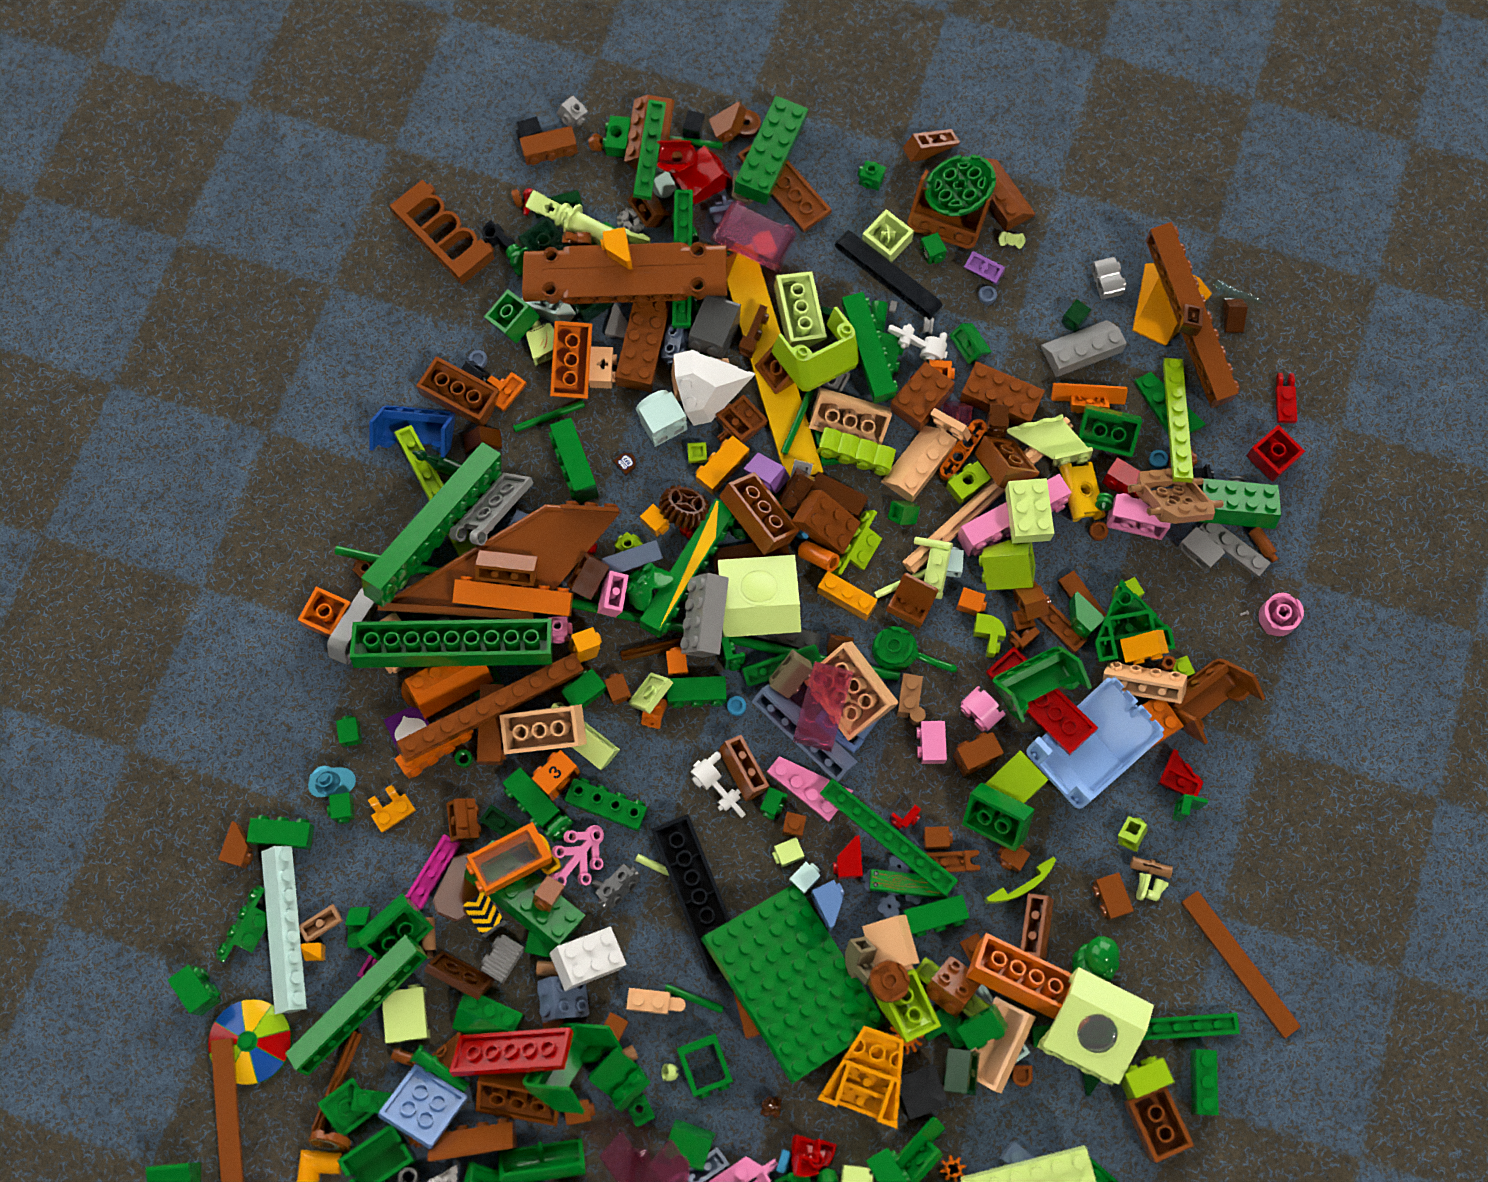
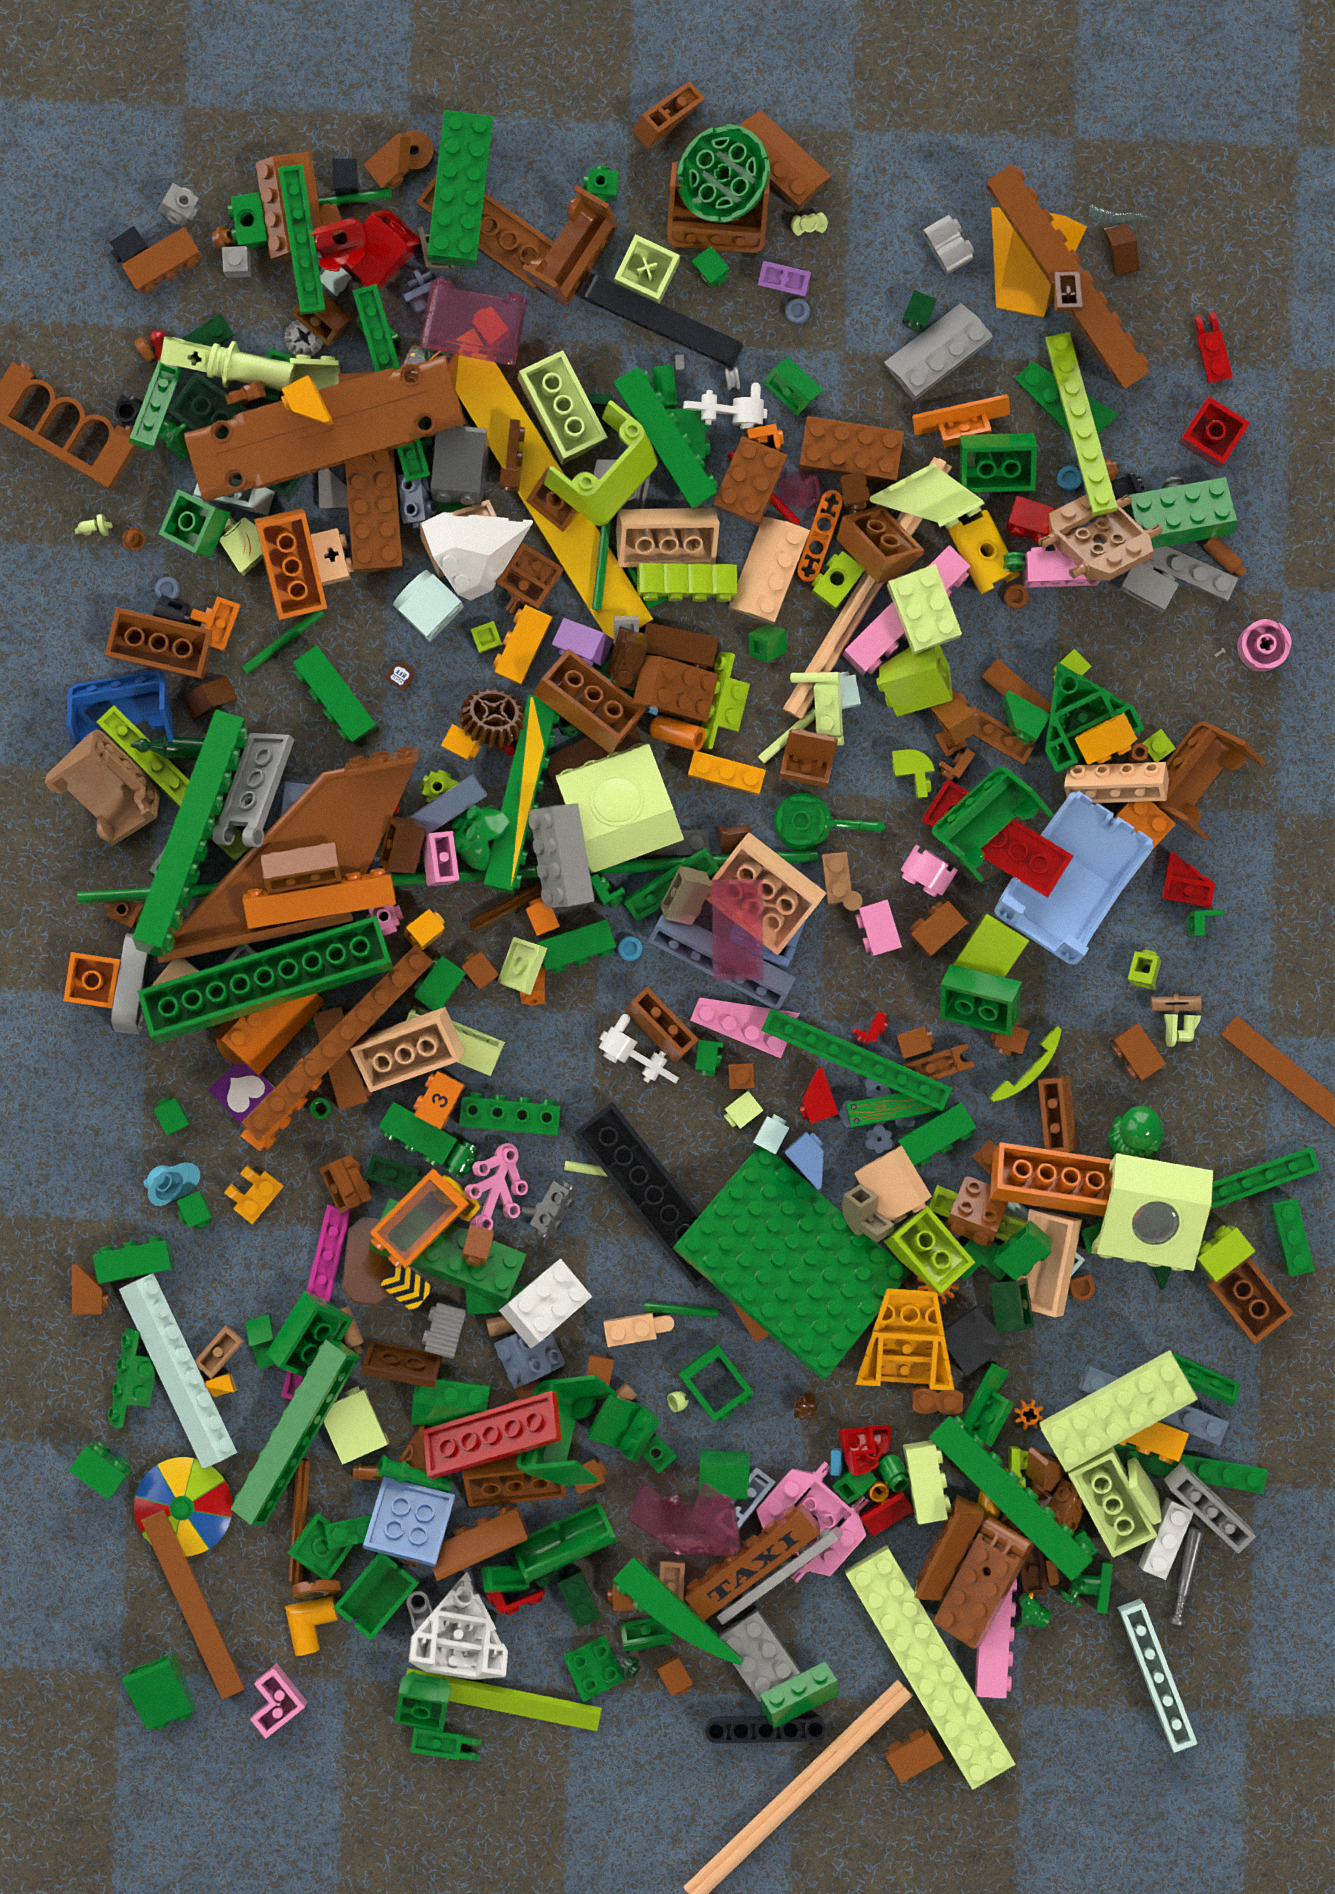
camera: 15 degrees left, 15 degrees up
dark orange tile [868,960,910,1003] -> none
light nougat plate [930,408,972,442] -> none
orange brick [956,587,987,616] -> none
none -> medium nougat windscreen [45,729,160,846]
none -> yellowish green piece [75,514,113,536]
none -> dark orange plate [122,527,145,551]
none -> plate [129,360,182,451]
none -> light grey brick [222,246,251,278]
none -> dark orange windscreen [522,185,618,306]
none -> dark orange brick [911,1386,963,1415]

